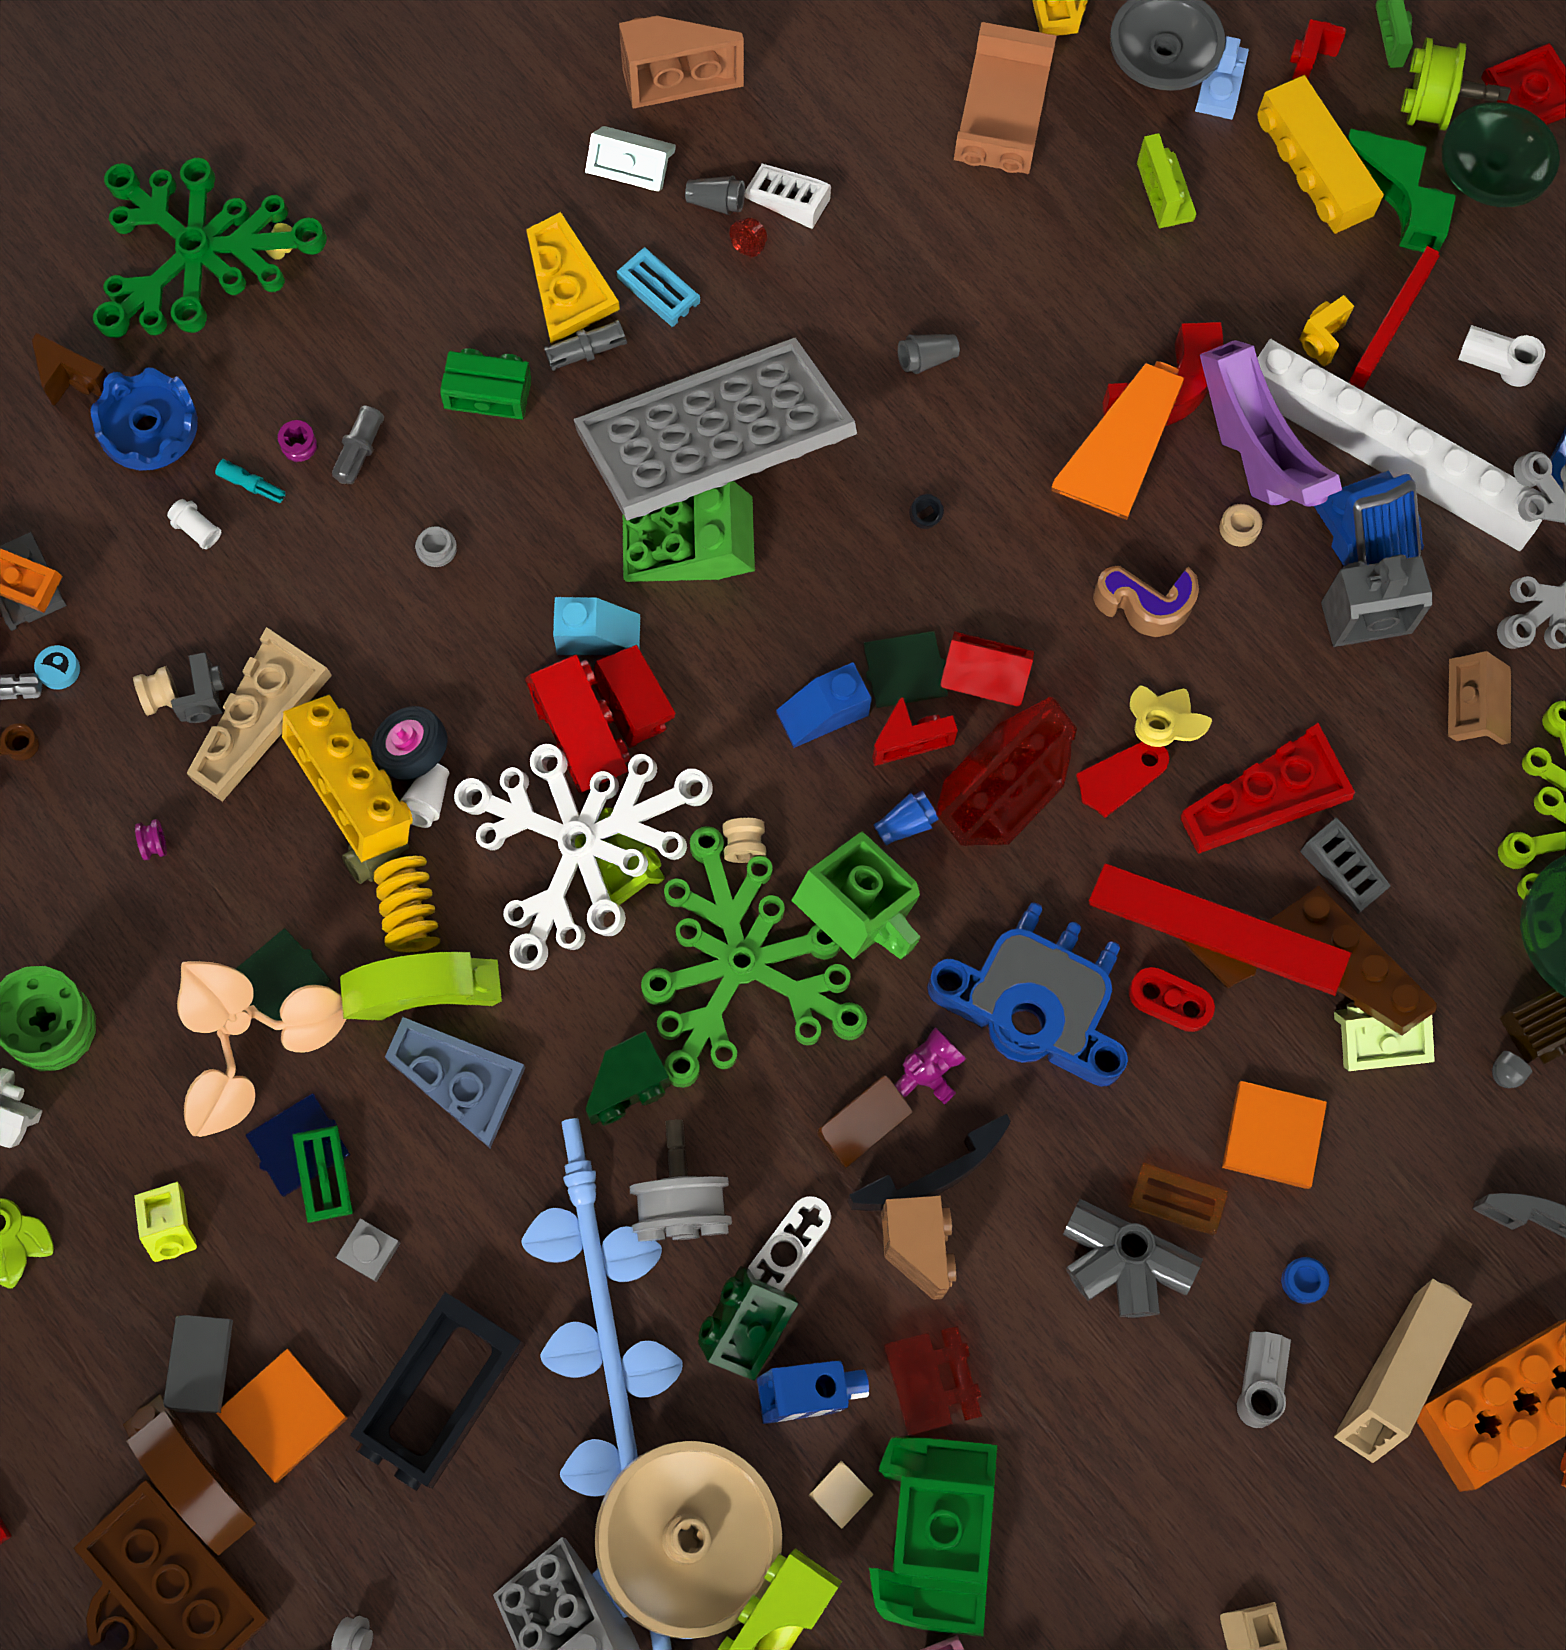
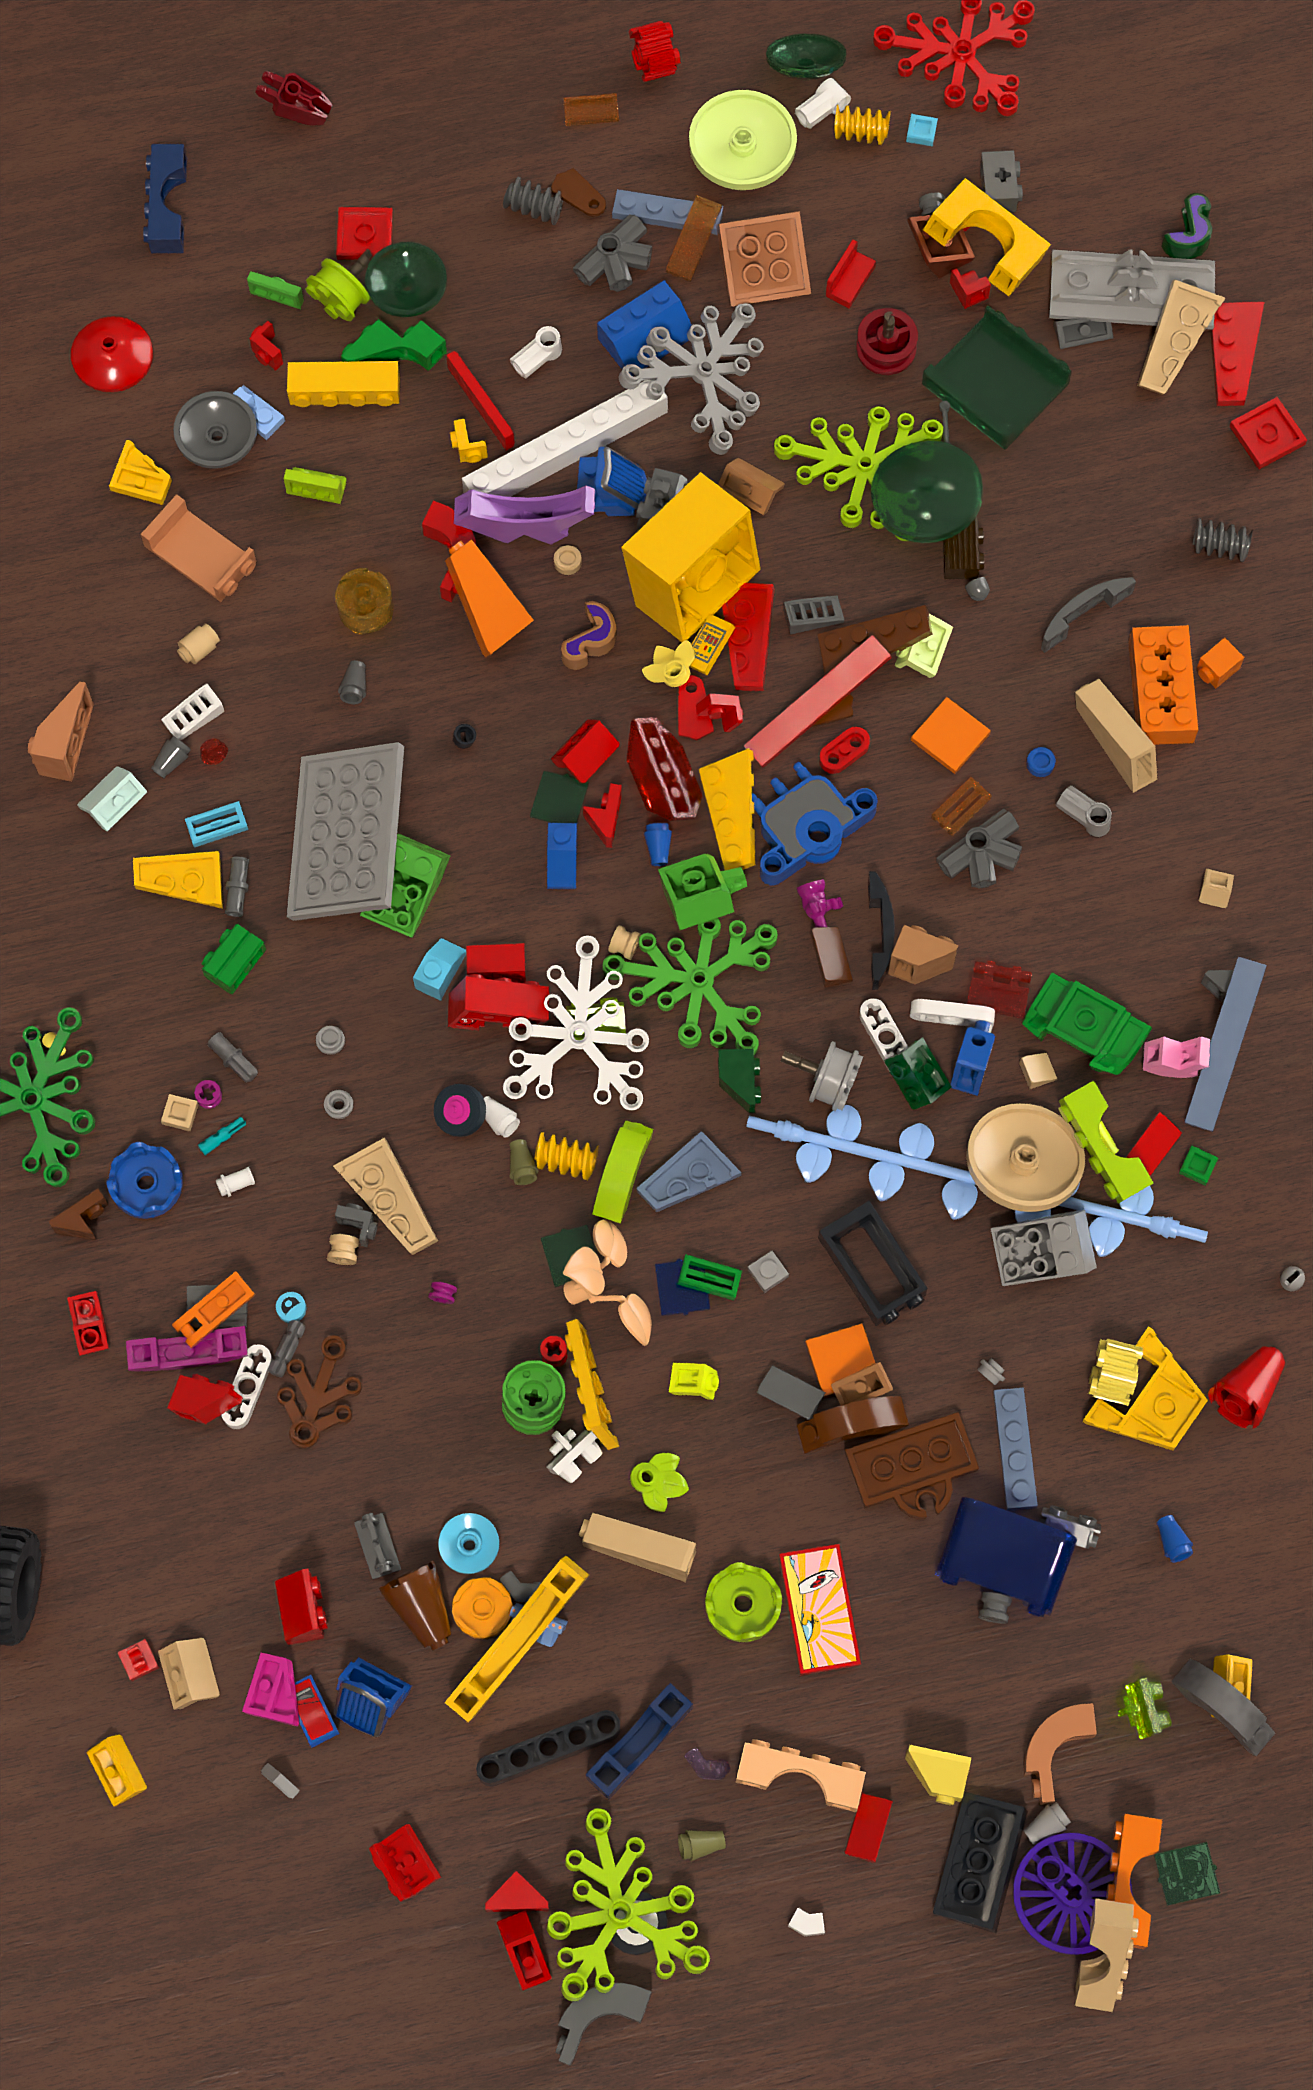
camera: 60 degrees left, 0 degrees up
yellow brick [282,694,413,862] -> none
none -> tan plate [161,1094,199,1131]
none -> tan brick [177,624,220,664]
none -> light grey plate [324,1090,353,1119]
none -> clear yellow brick [335,568,394,635]
none -> red bush [540,1336,568,1368]
none -> yellow wing [565,1319,619,1450]
none -> yellow piece [621,472,761,642]
none -> yellow tile [689,613,735,675]
none -> red bracket [696,694,743,732]
none -> yellow wing [699,748,755,870]
none -> medium nougat slope [831,1362,893,1405]
none -> white beam [910,999,995,1027]

